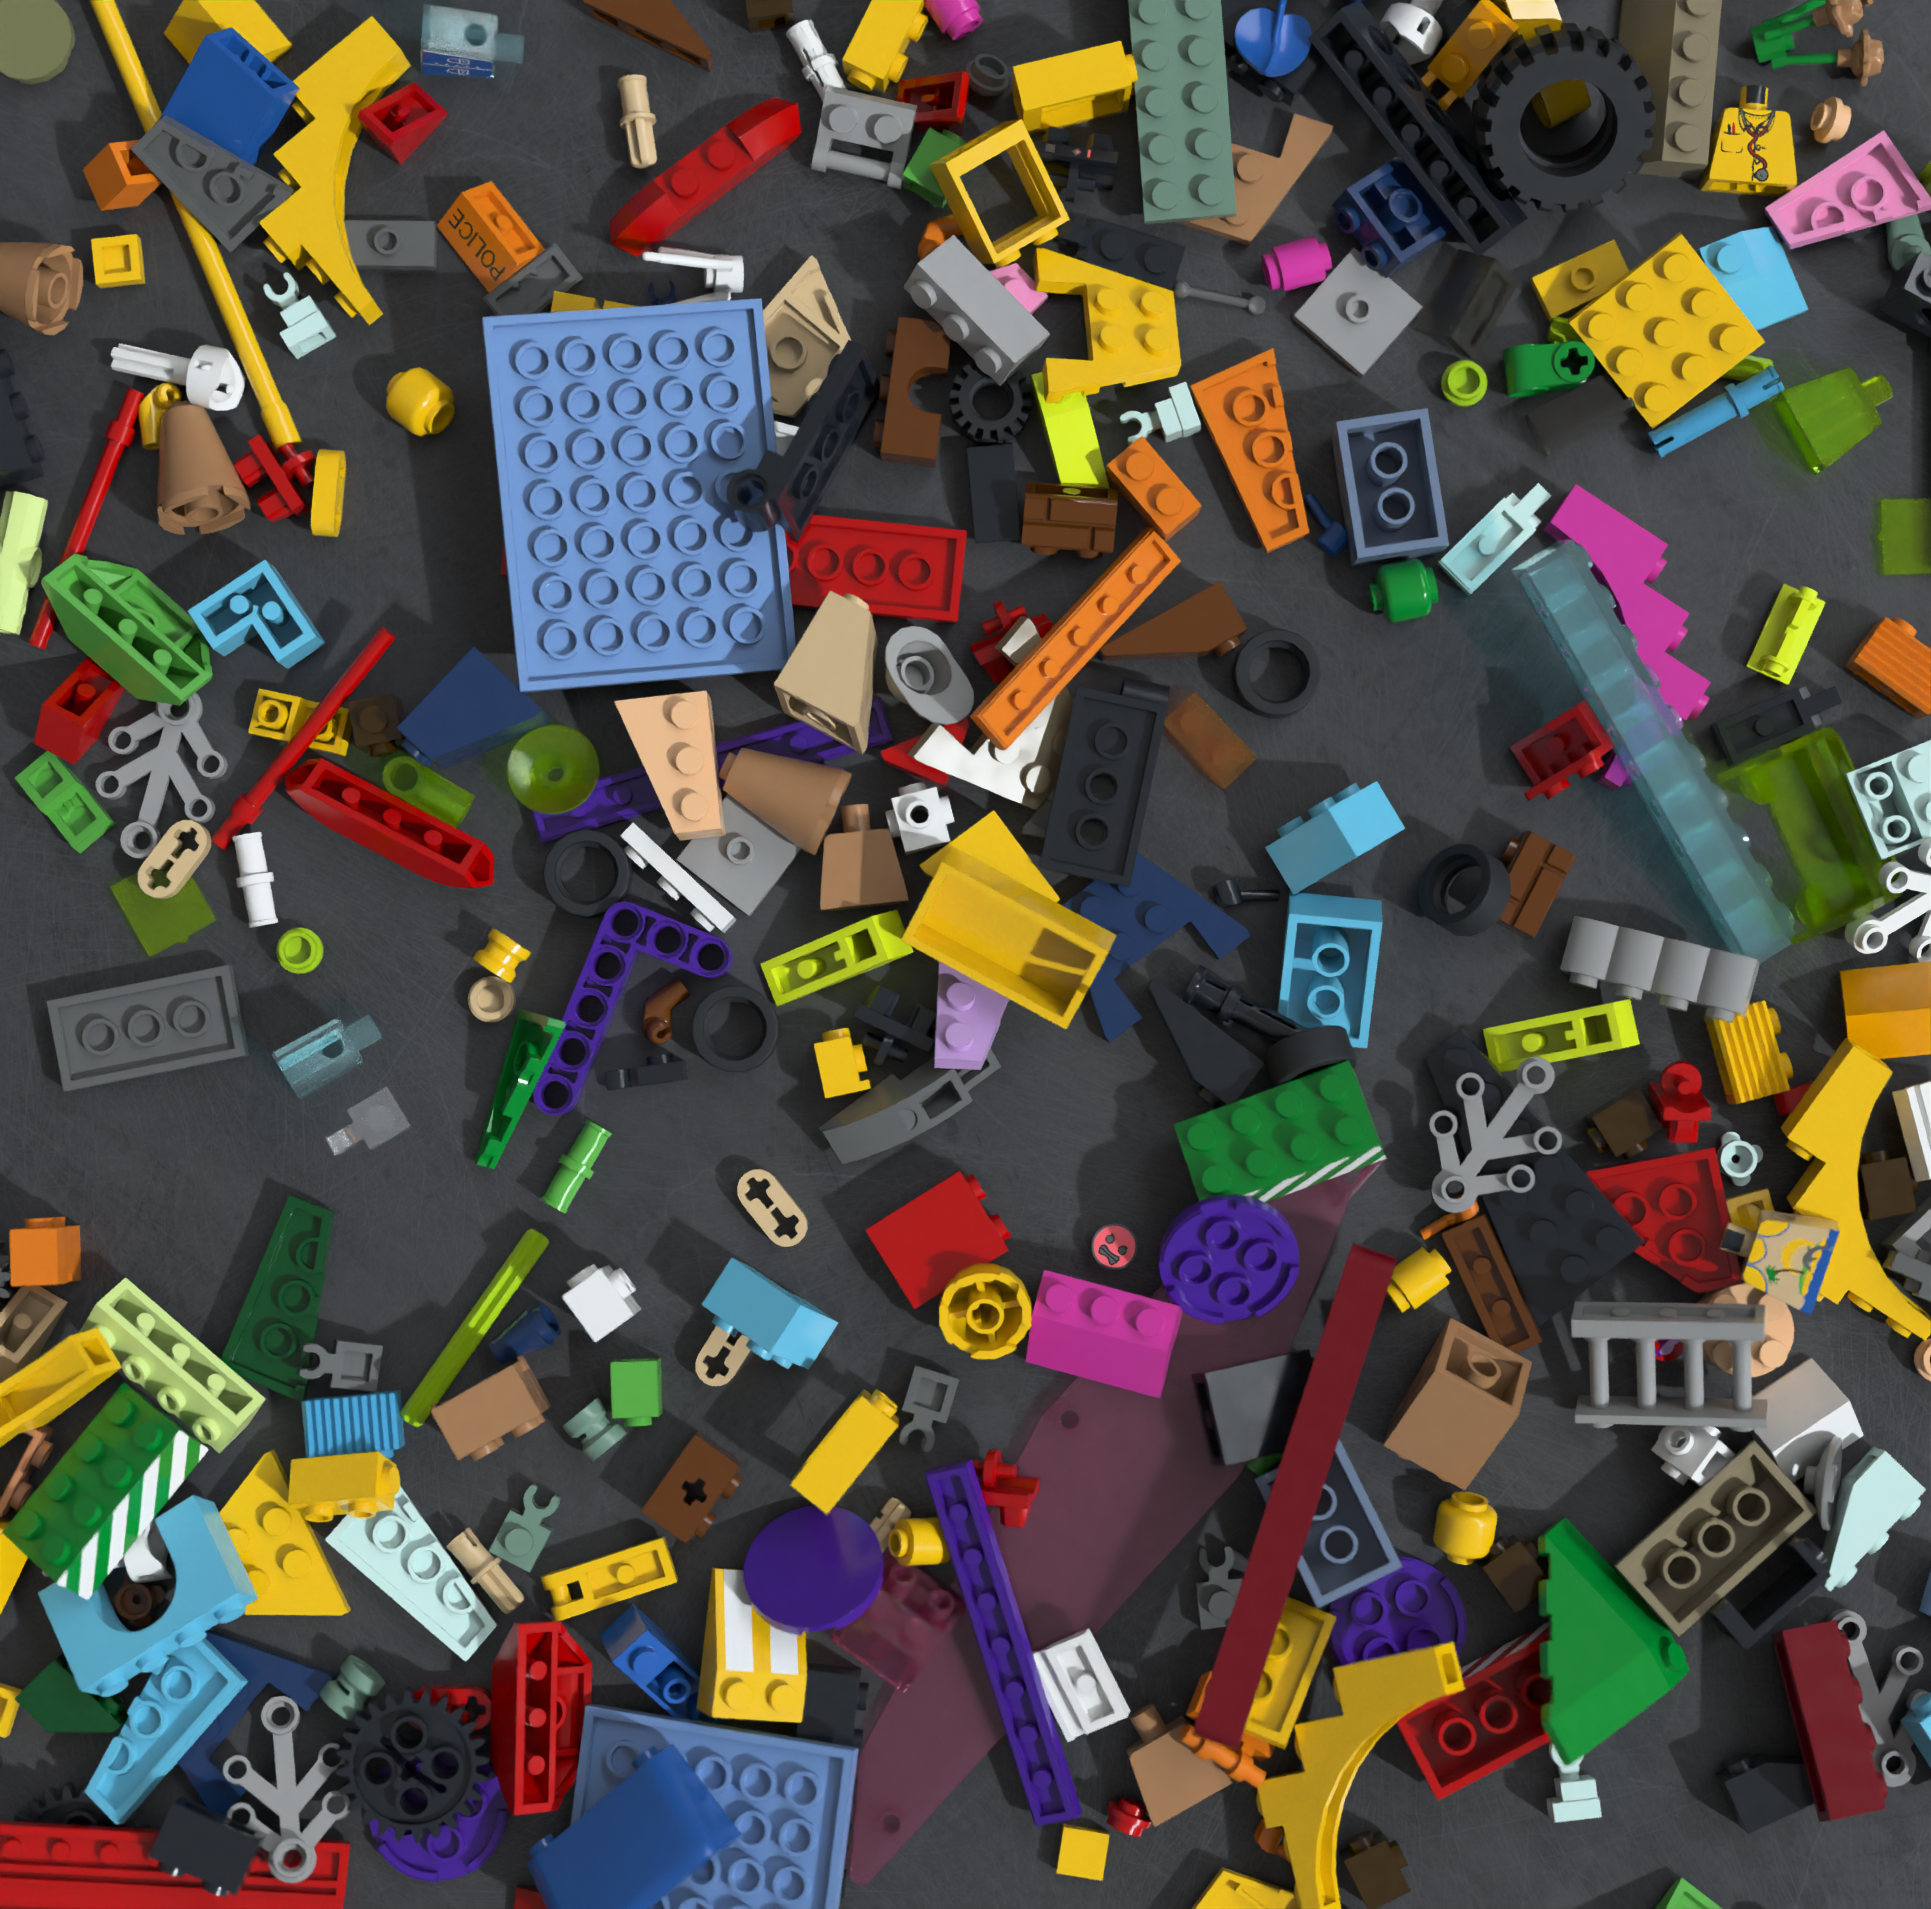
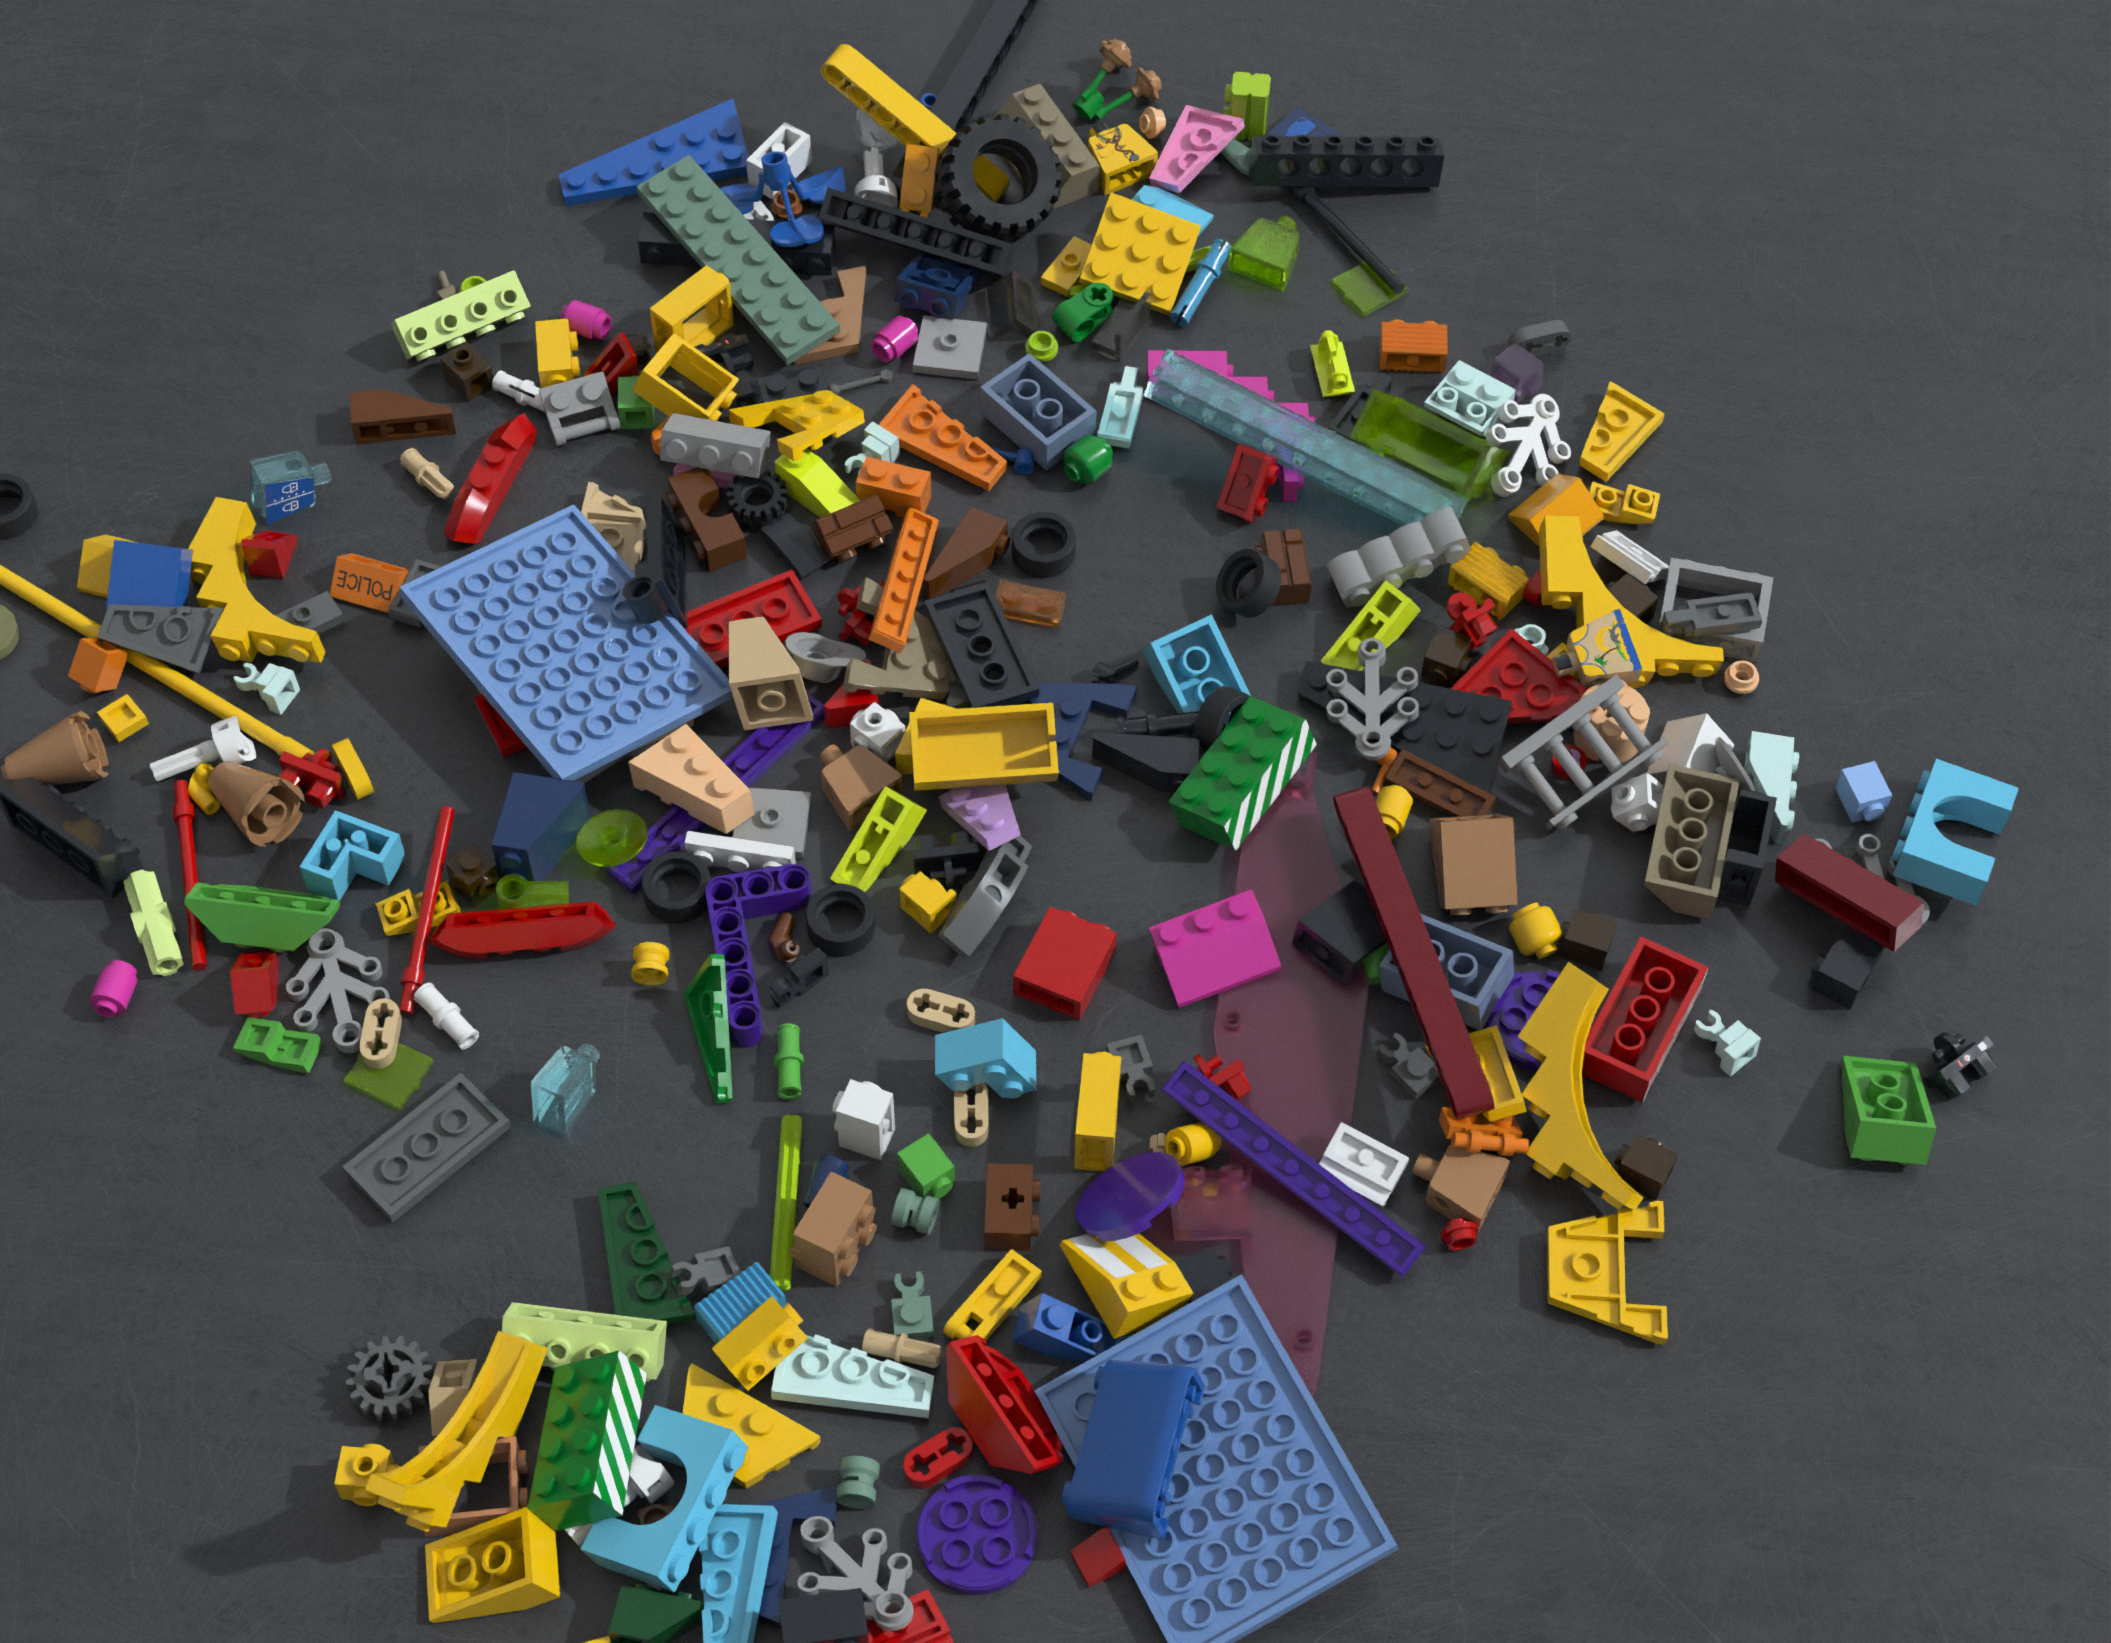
camera: 30 degrees left, 30 degrees down
orange brick [10,1217,81,1286] -> none
lime plate [276,928,324,974] -> none
clear plate [326,1086,412,1155] -> none
black gear [336,1686,491,1842] -> none
yellow head [386,367,455,436] -> none
tan tile [468,976,516,1023] -> none
white plant [642,247,744,305] -> none
medium nougat cone [718,748,852,855] -> none
yellow cylinder [939,1263,1031,1359] -> none
yellow tile [1056,1824,1110,1881] -> none
tile [1091,1223,1138,1270] -> none
dark purple tile [1158,1195,1299,1325] -> none
orange hand [1254,1819,1291,1864] -> none
medium azure brick [1265,781,1405,895] -> none
green slope [1538,1517,1690,1766] -> none

